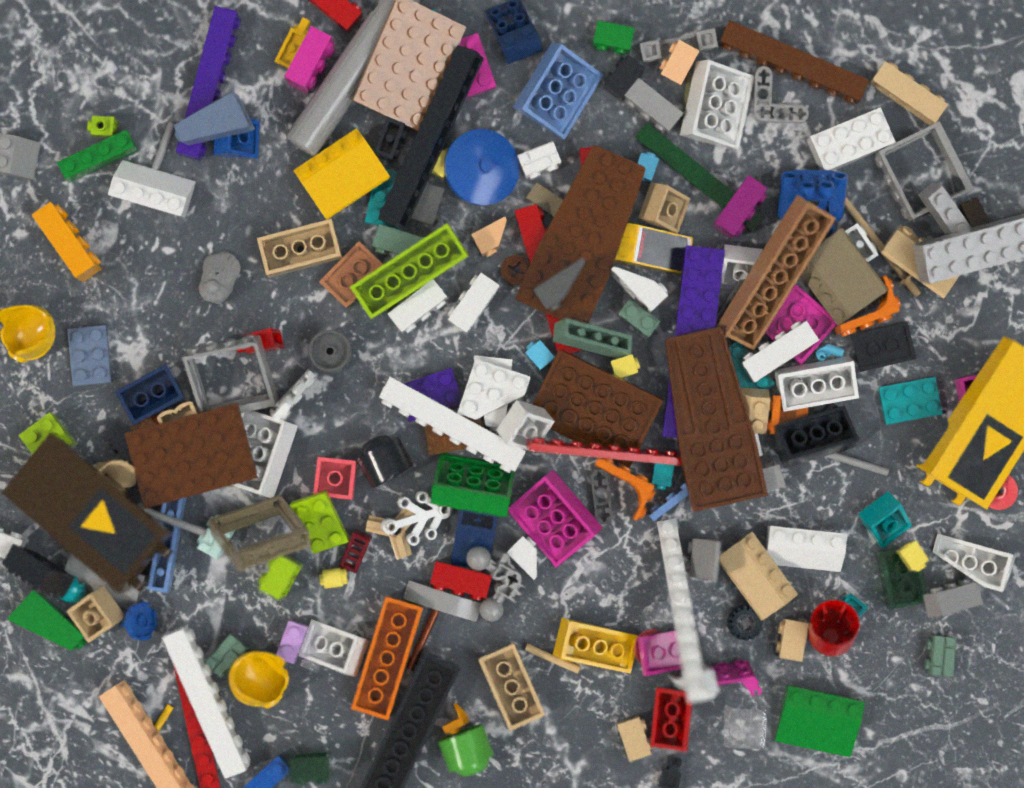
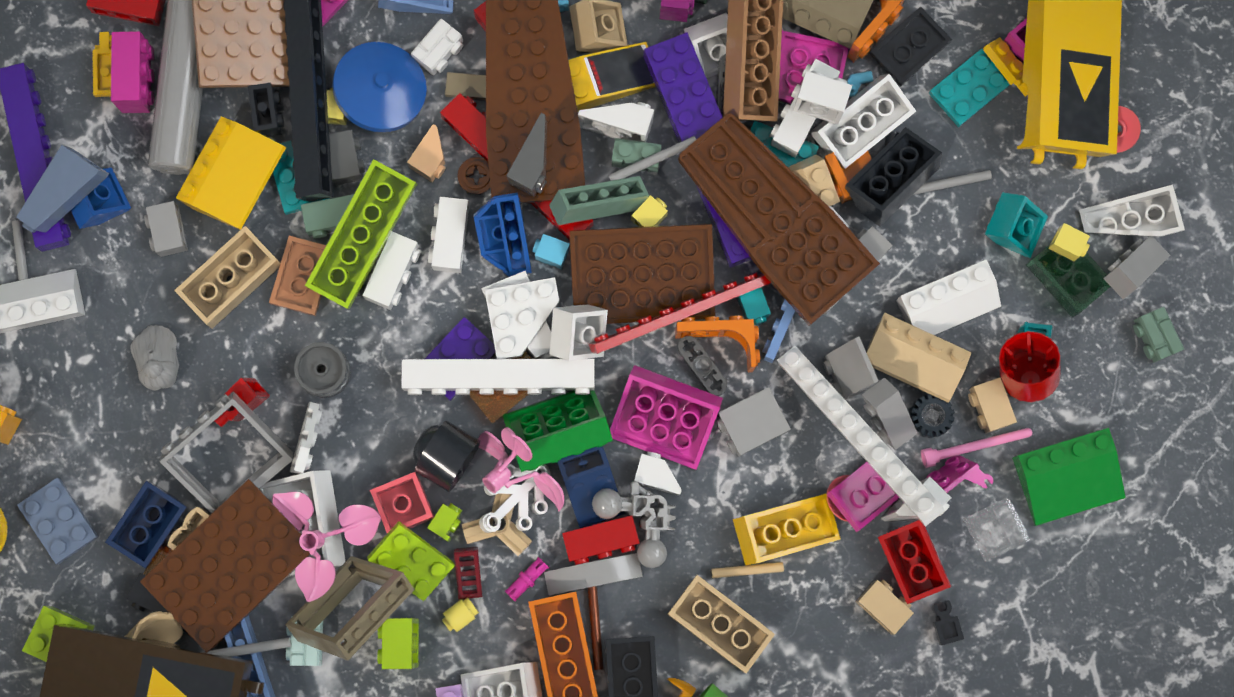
camera: 30 degrees left, 5 degrees down
none -> light grey brick [144,201,188,257]
none -> bright pink plant [272,492,381,602]
none -> lime brick [428,503,463,542]
none -> blue wedge [474,193,532,276]
none -> bright pink plant [478,427,564,512]
none -> dark pink pin [505,557,549,602]
none -> light grey bar [608,136,696,181]
none -> light grey panel [715,387,791,457]
none -> white brick [793,71,852,124]
none -> light grey brick [862,378,918,450]
none -> bright pink piece [921,428,1032,468]
none -> yellow hinge [983,38,1028,96]

